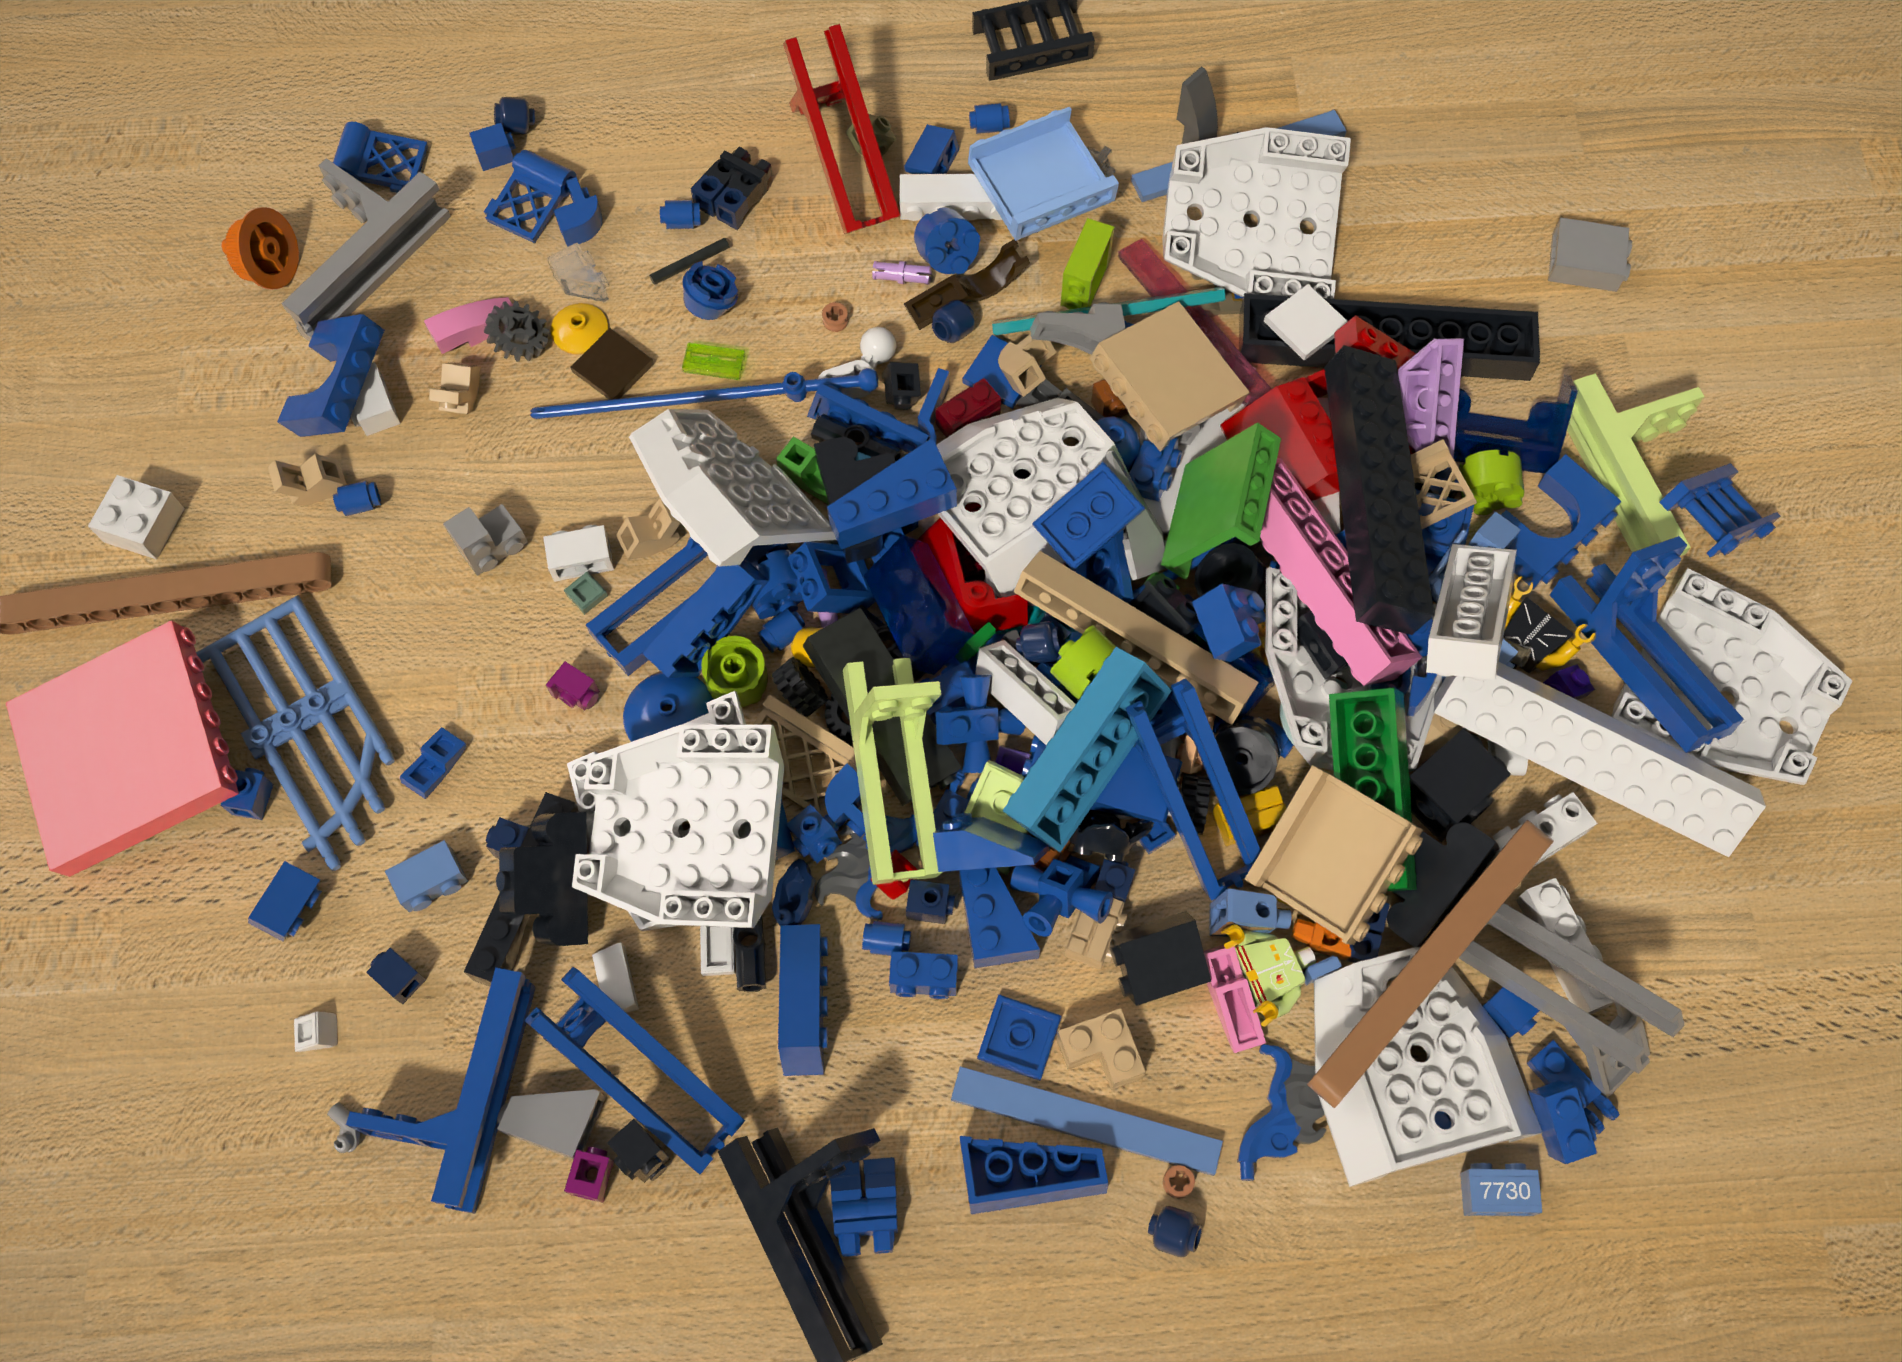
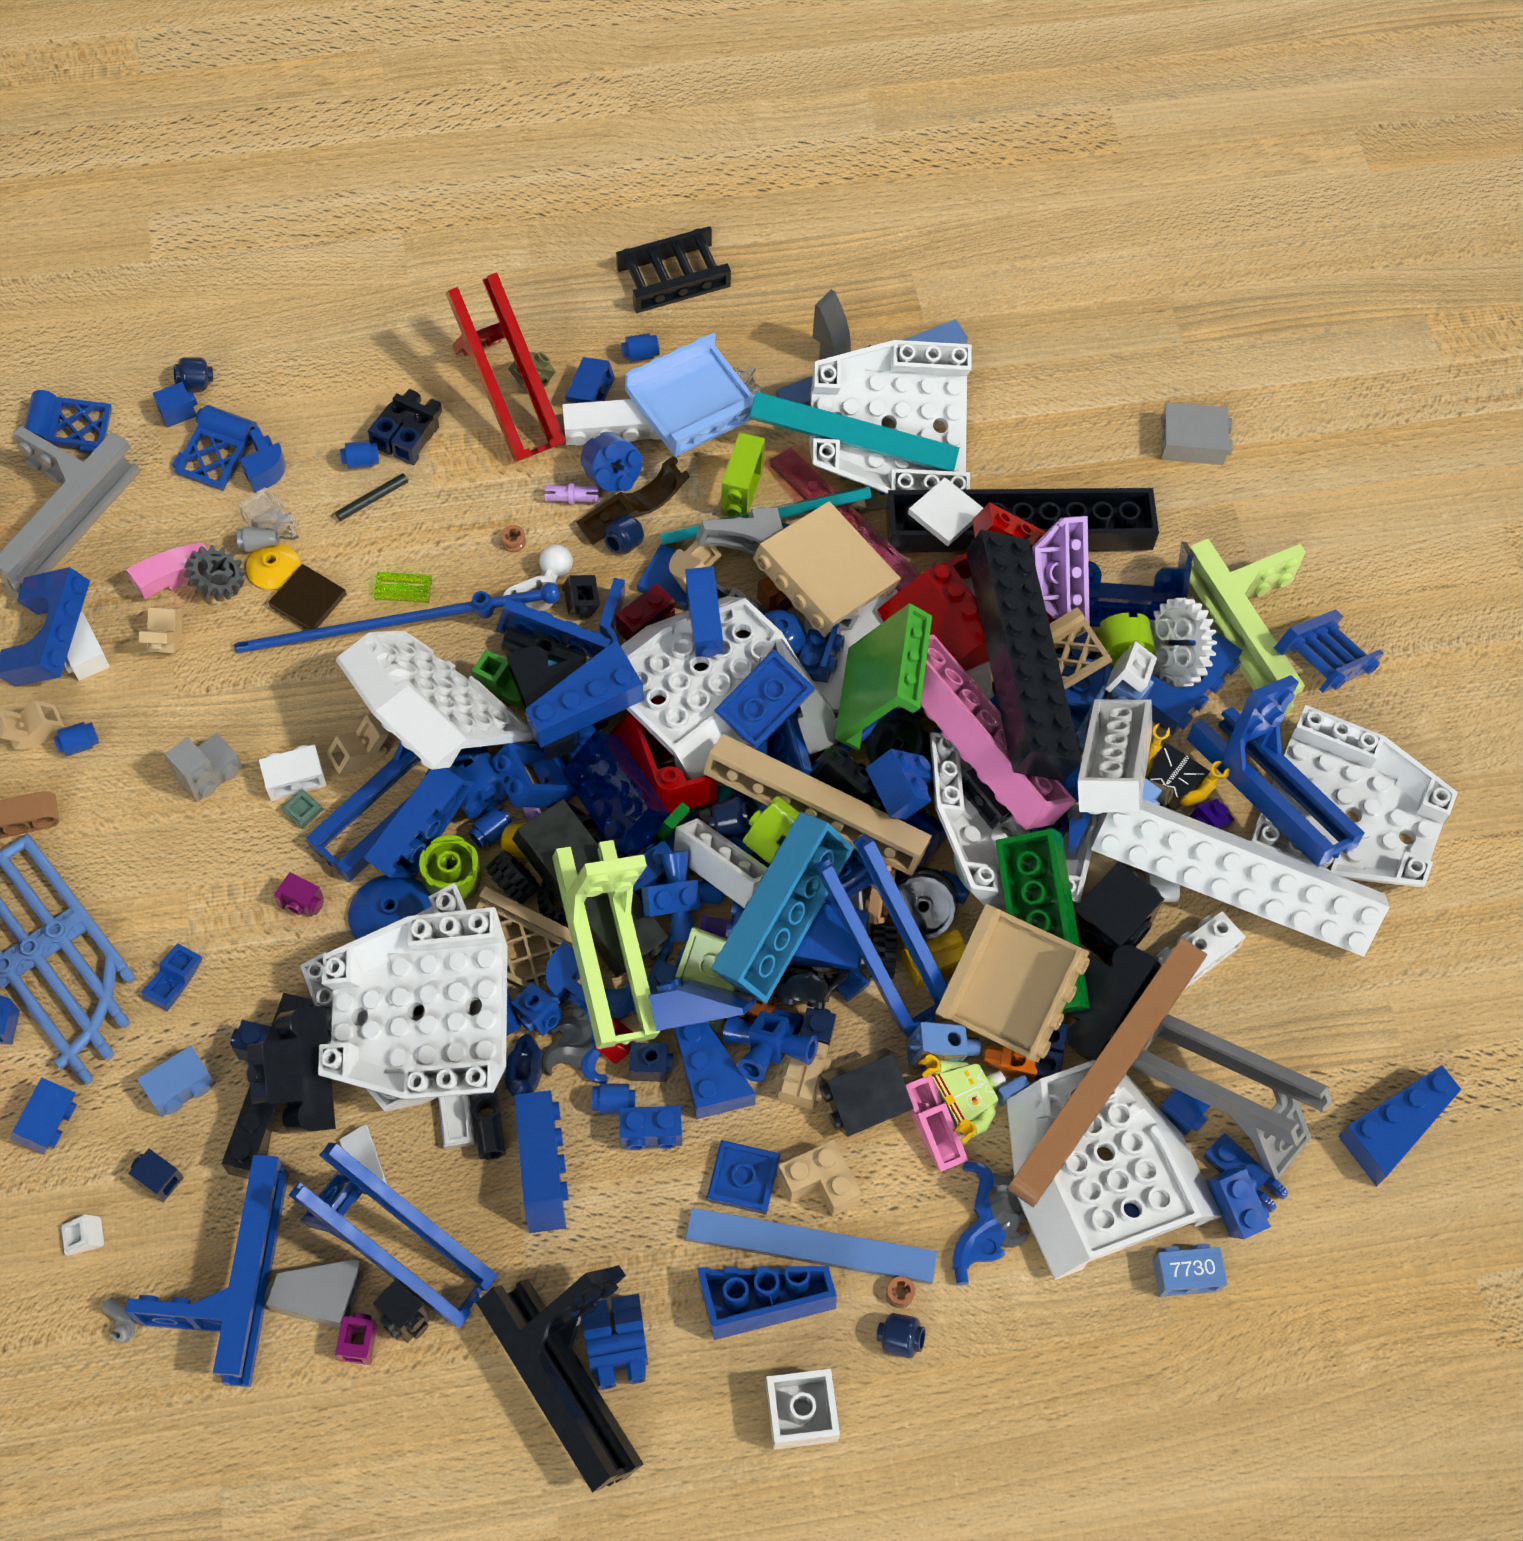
camera: 10 degrees left, 5 degrees down
blue cone [682,261,738,320] -> none
white brick [1516,878,1615,1014] -> none
none -> light grey cone [237,526,279,553]
none -> blue slope [685,566,724,657]
none -> teal tile [749,392,960,472]
none -> white brick [766,1369,840,1450]
none -> white panel [1105,641,1157,693]
none -> white gear [1150,598,1217,688]
none -> blue wedge [1338,1065,1461,1187]

